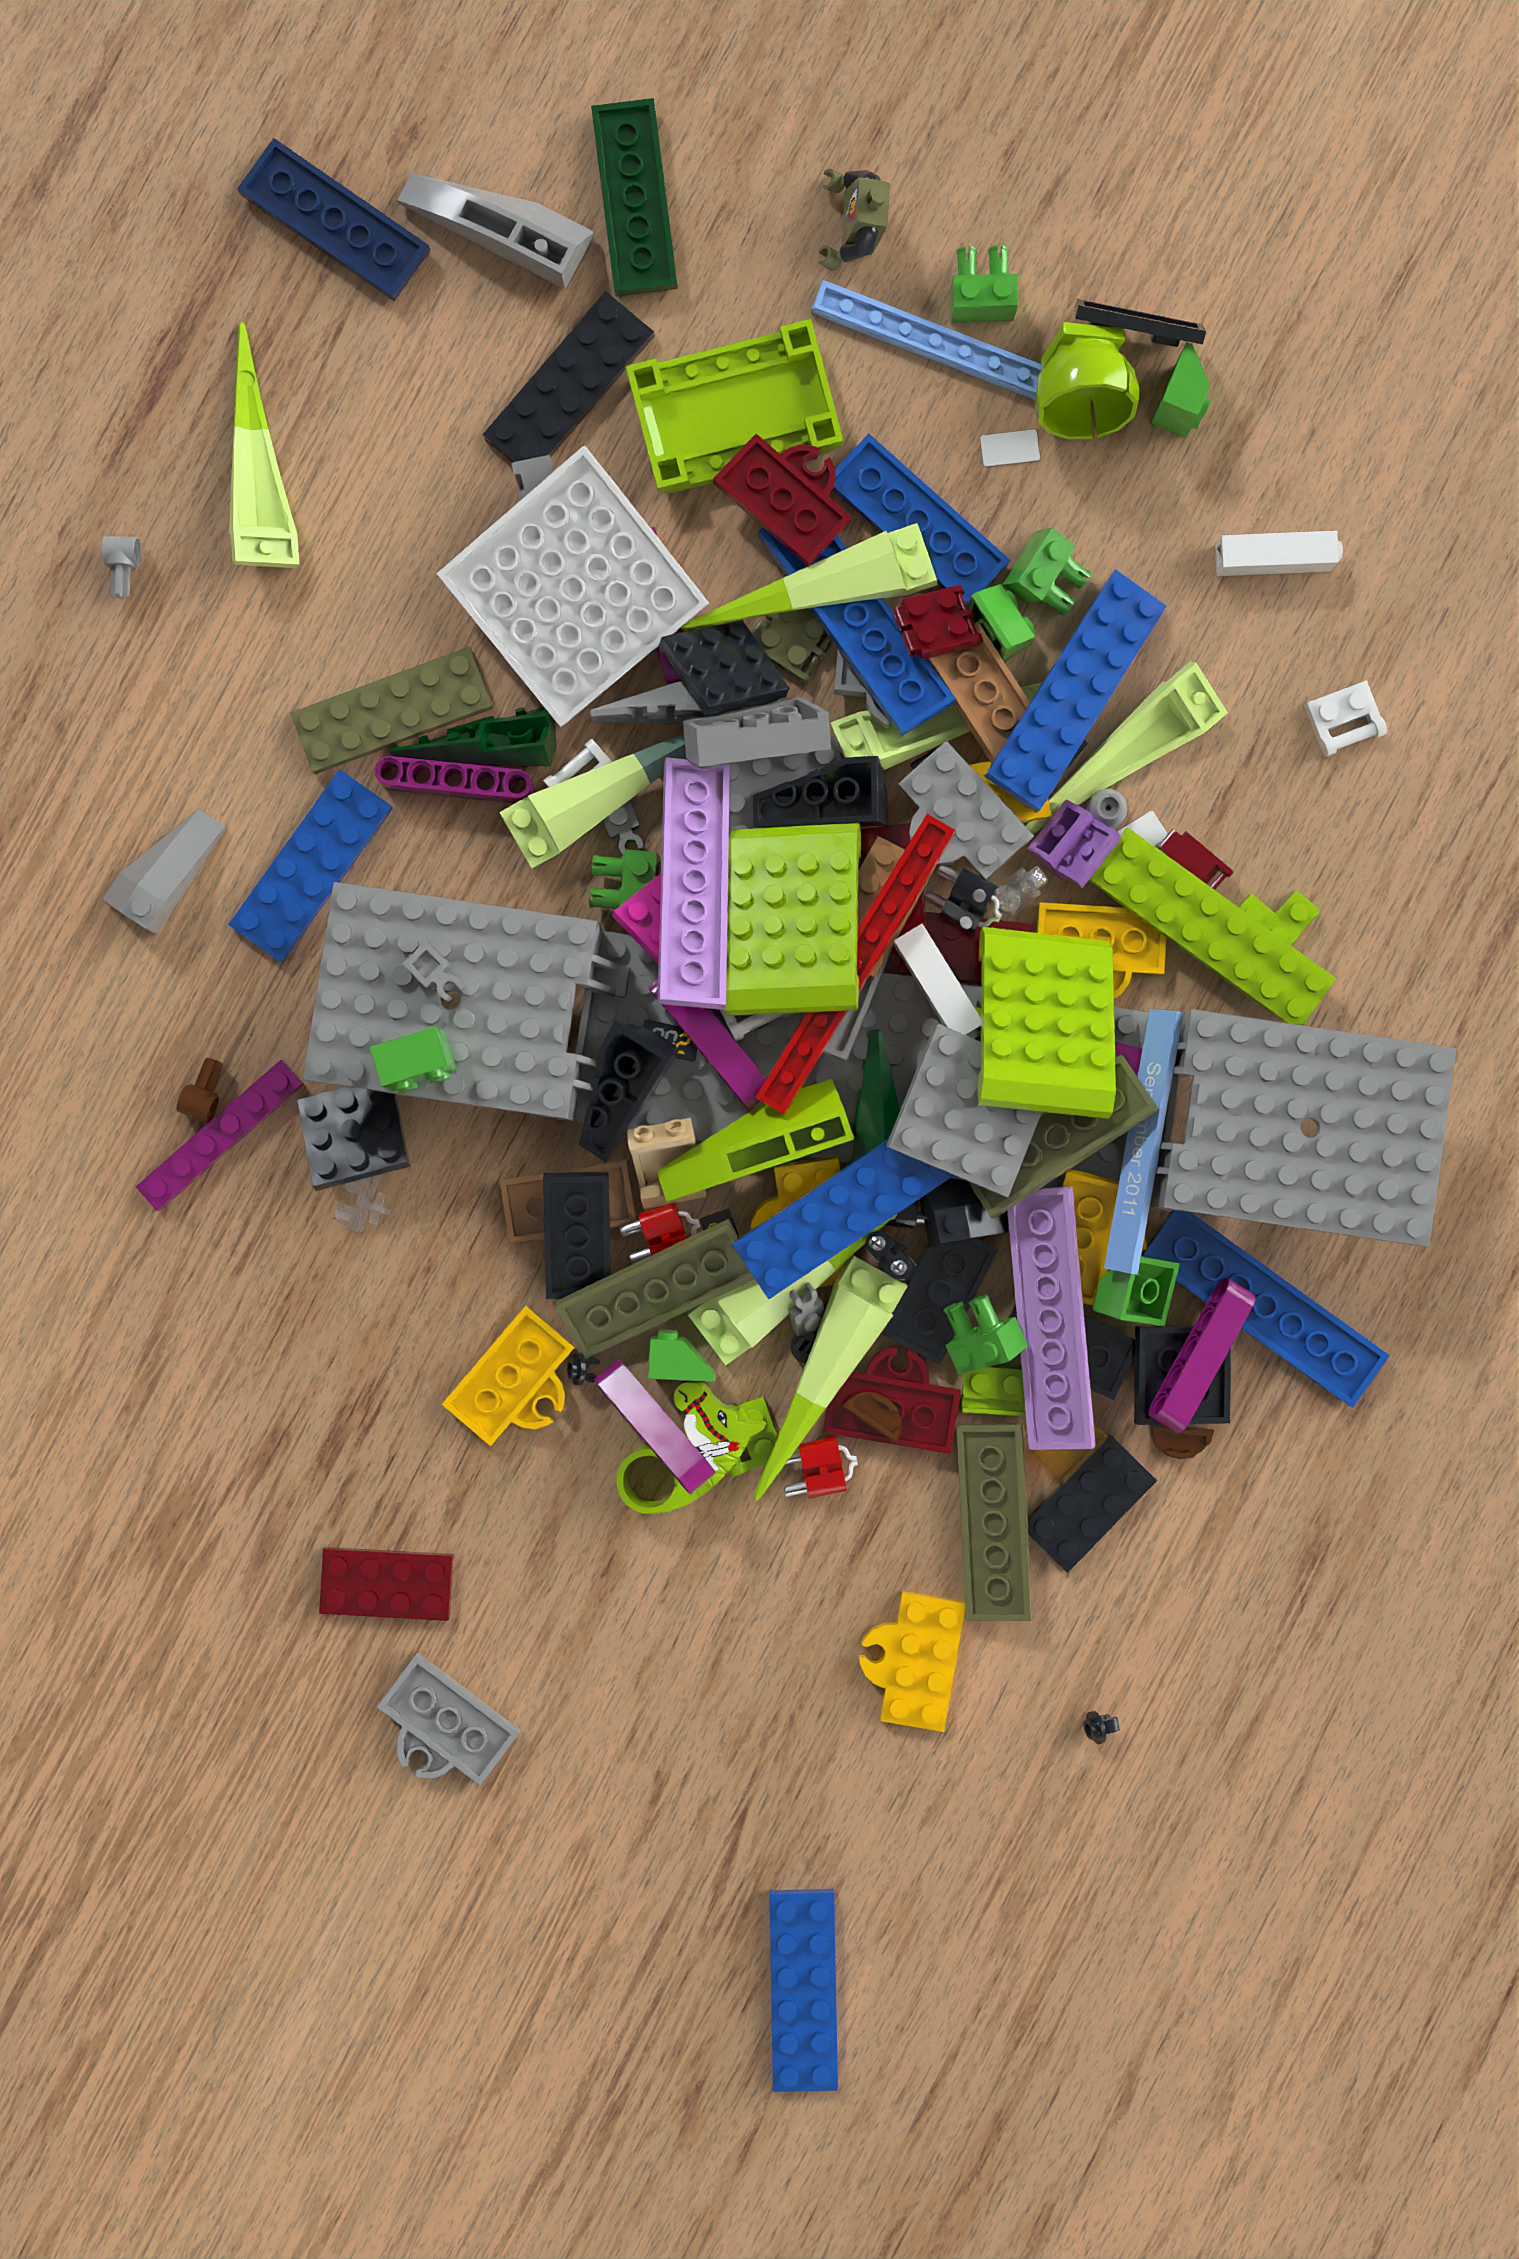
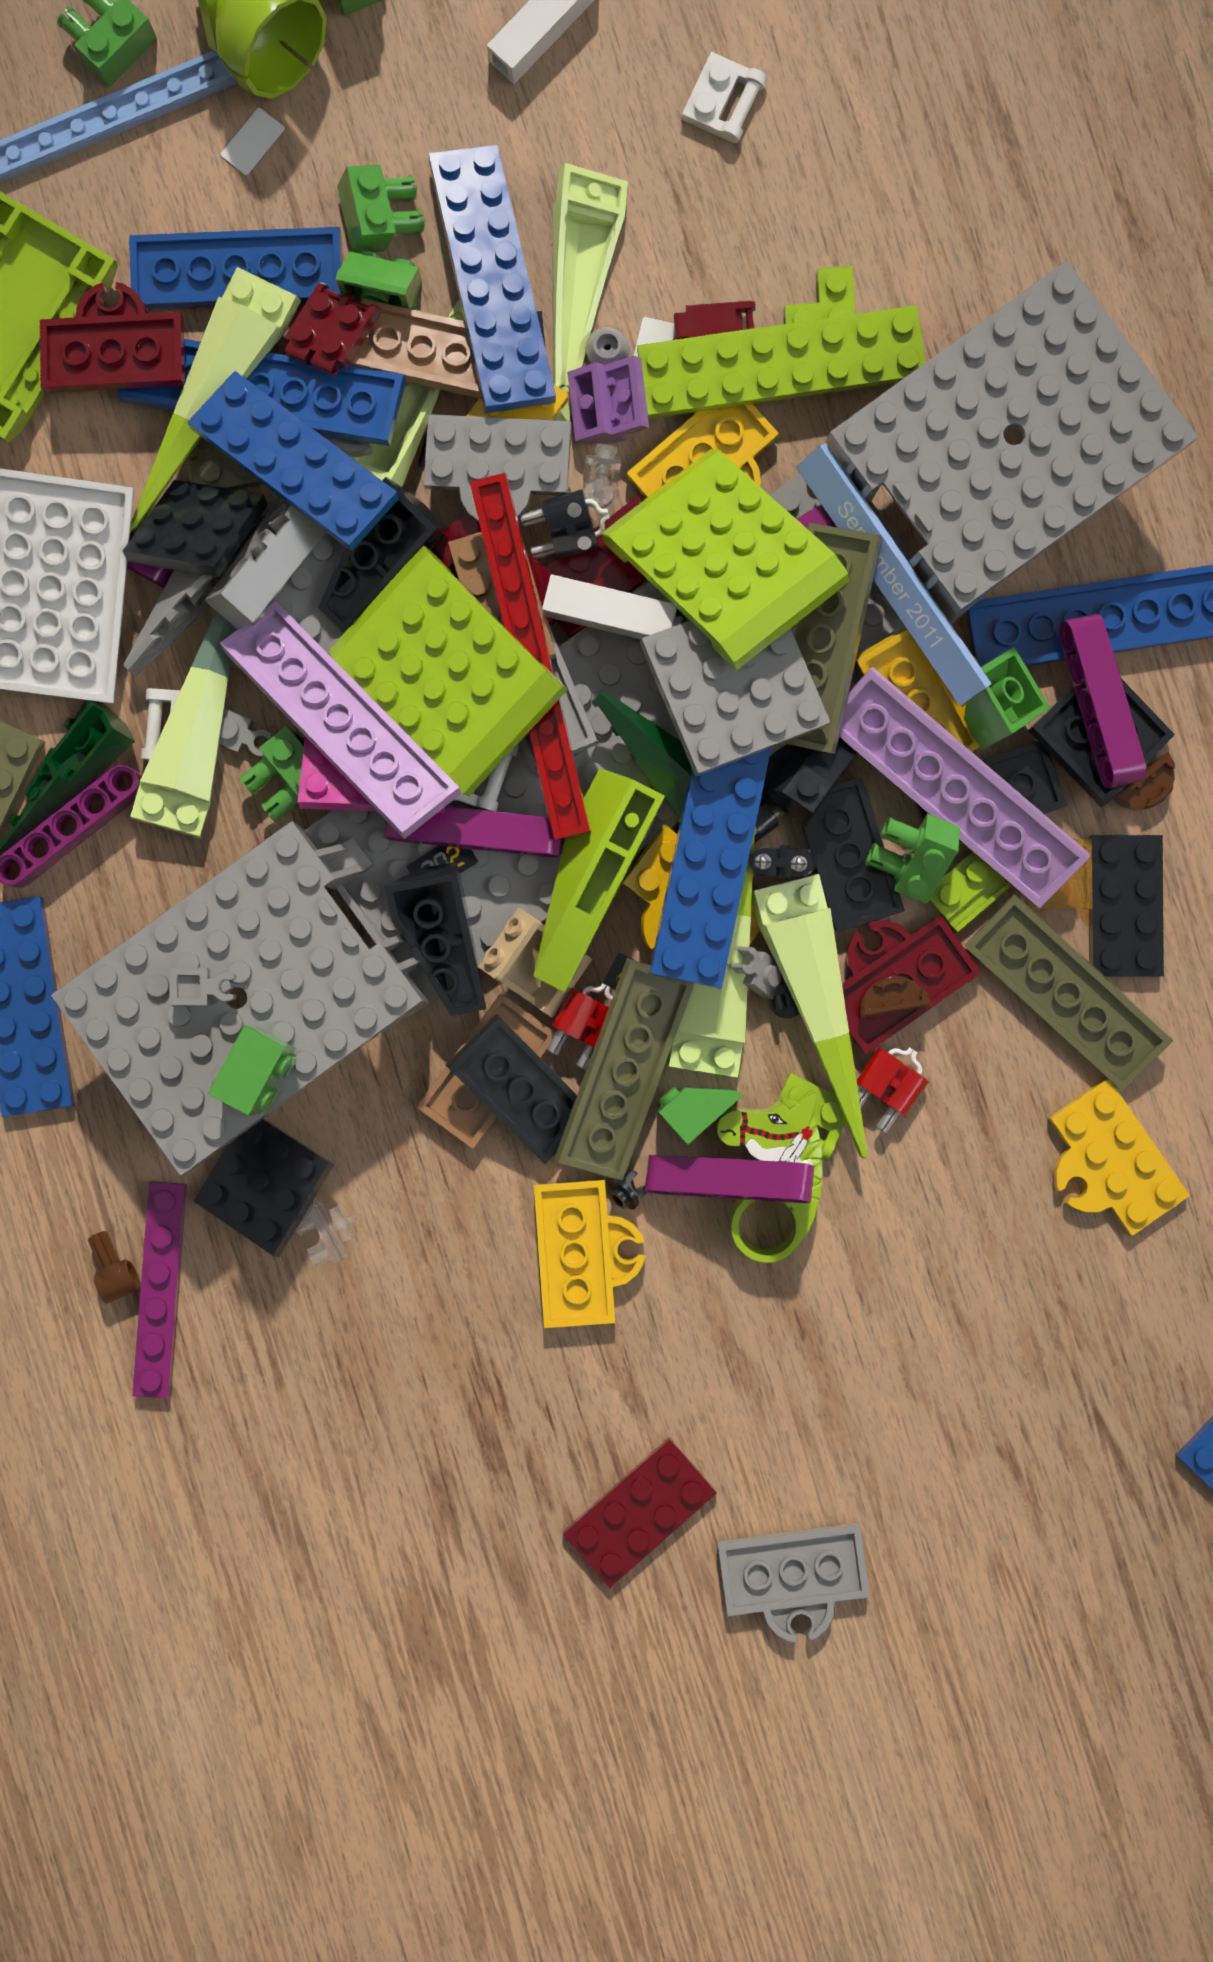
camera: 40 degrees left, 0 degrees up
none -> blue plate [187,371,399,551]

